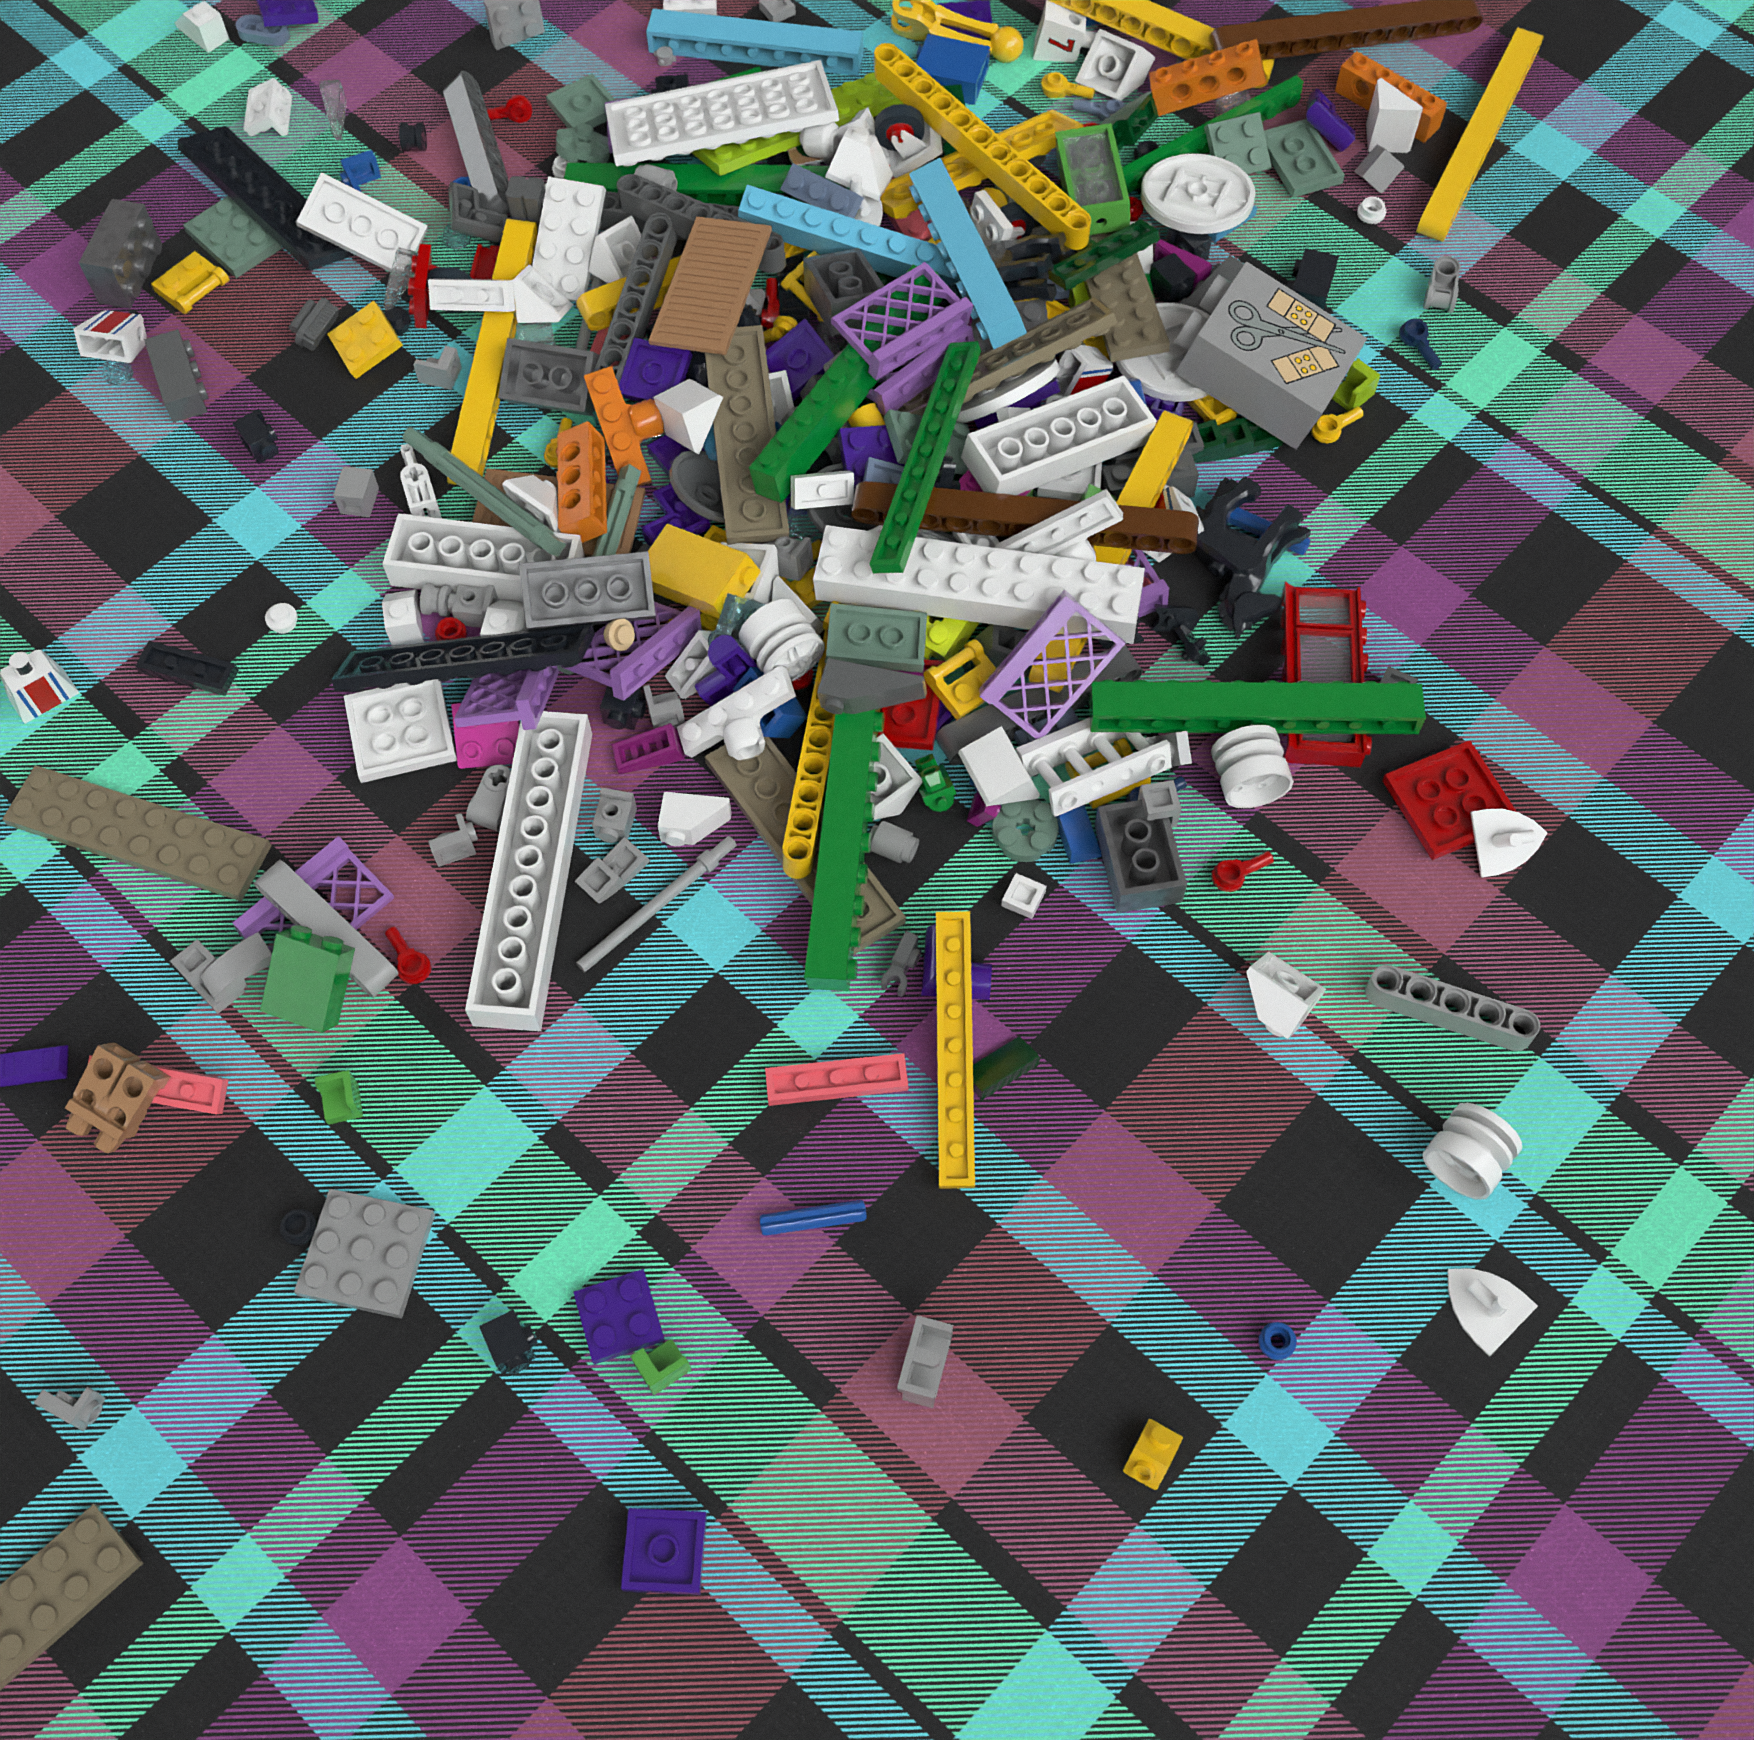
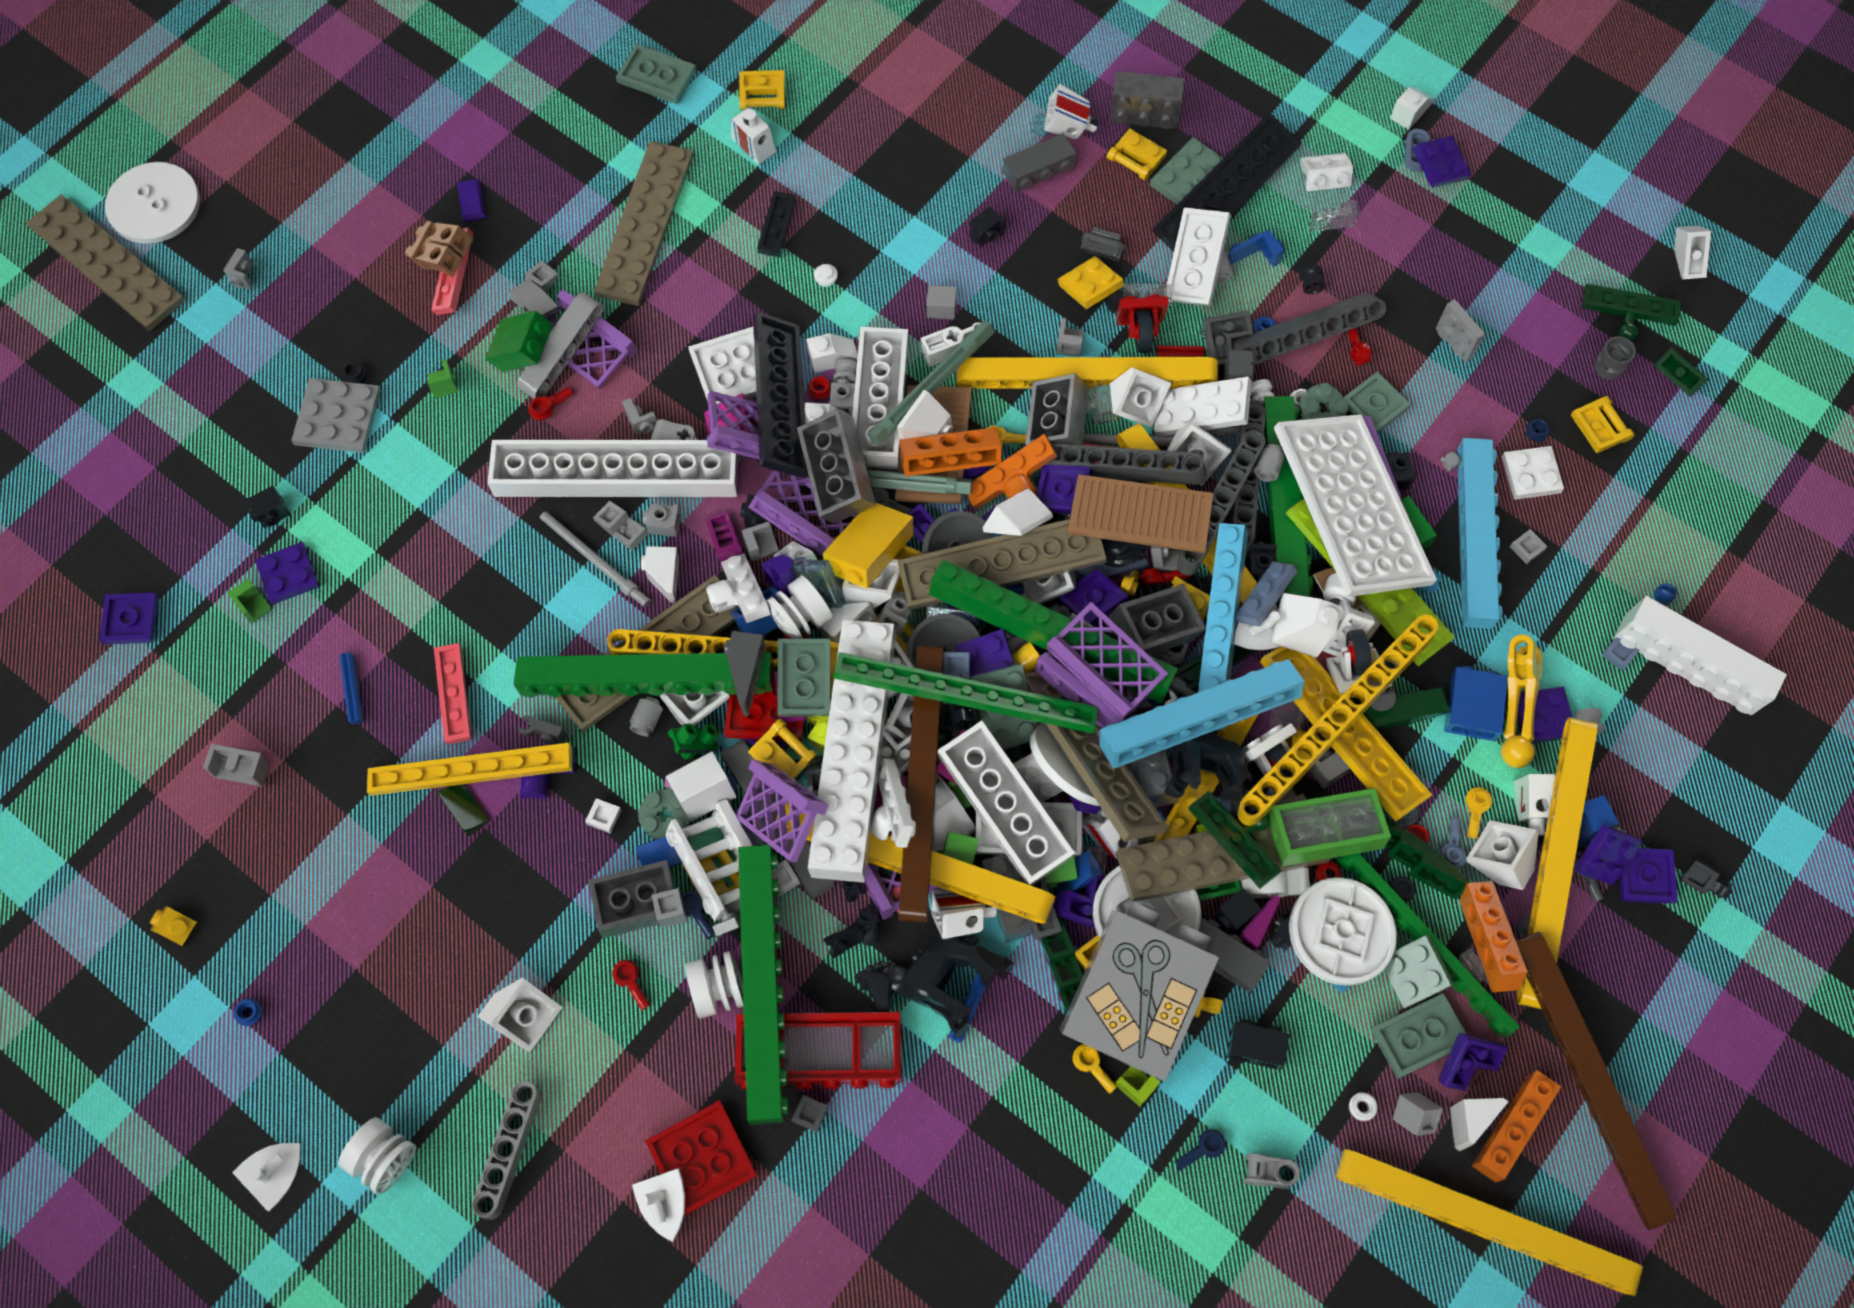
camera: 85 degrees right, 5 degrees up
white plate [428,278,515,312] -> none
tan plate [604,618,635,651] -> none
white plate [791,470,854,509] -> none

